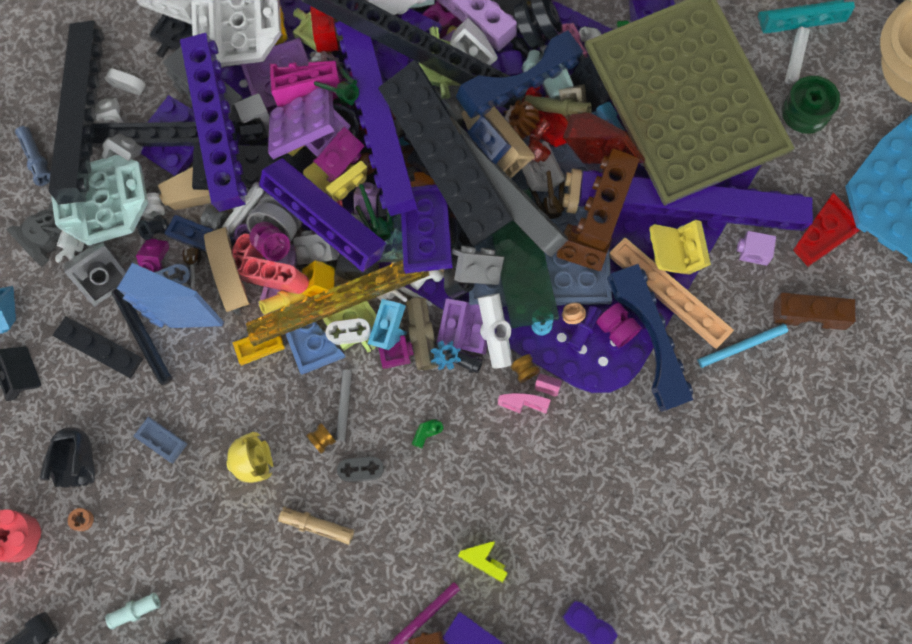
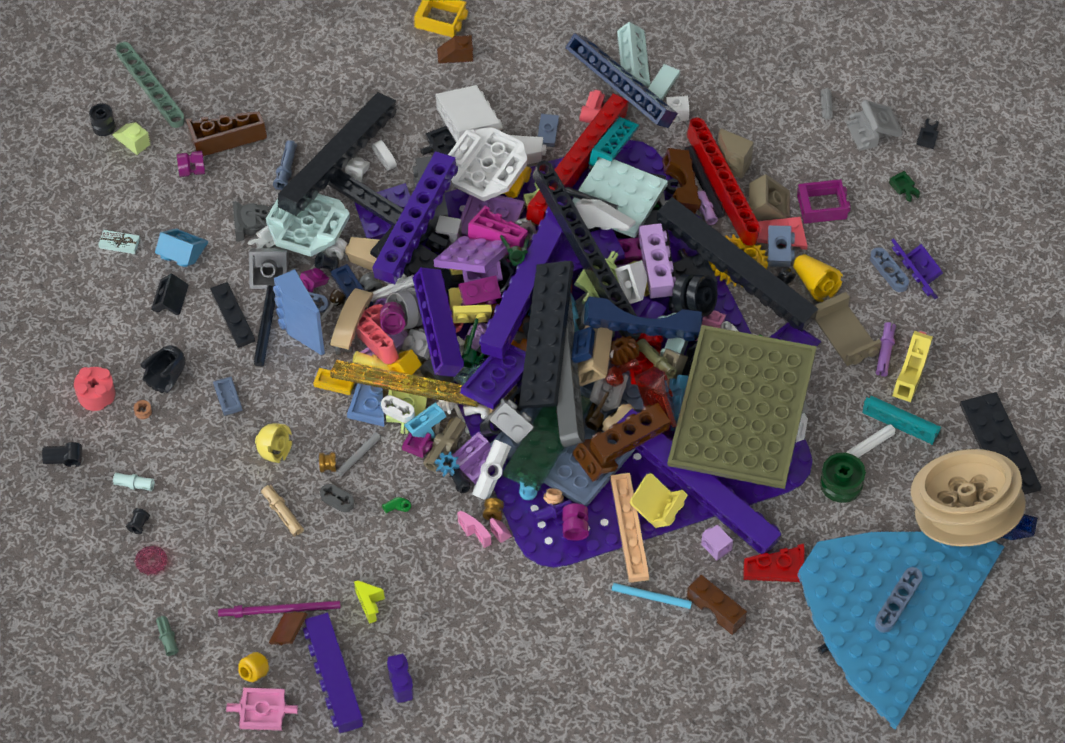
camera: 30 degrees right, 15 degrees down
light grey bracket [102,134,143,161] -> none
dark blue arch [607,264,693,412] -> none

